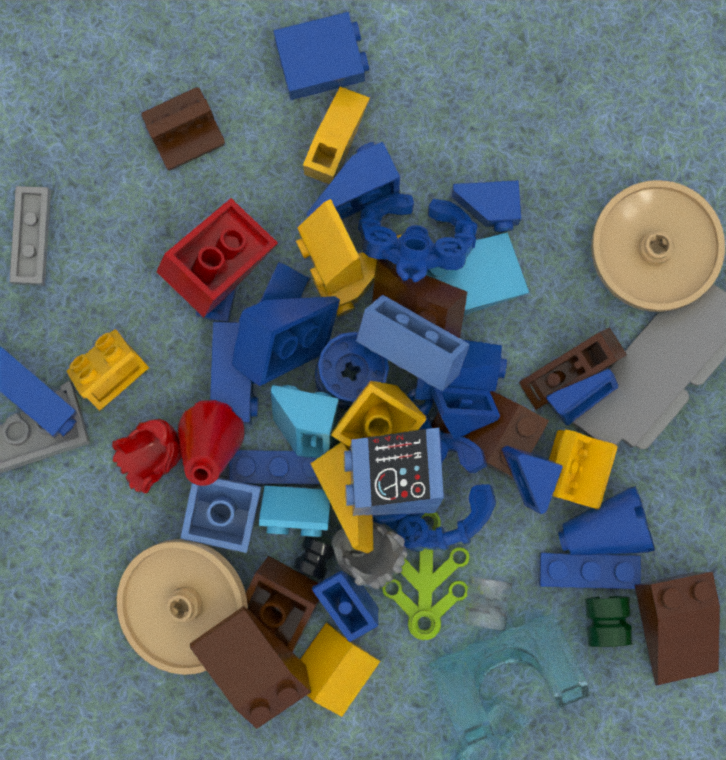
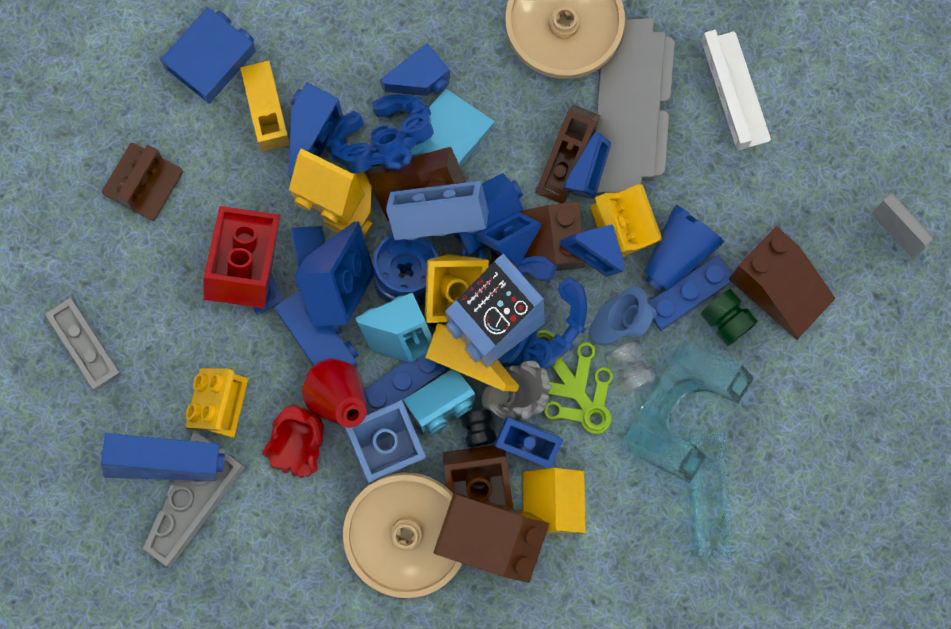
camera: 40 degrees left, 5 degrees down
none -> medium blue piece [589,287,657,345]

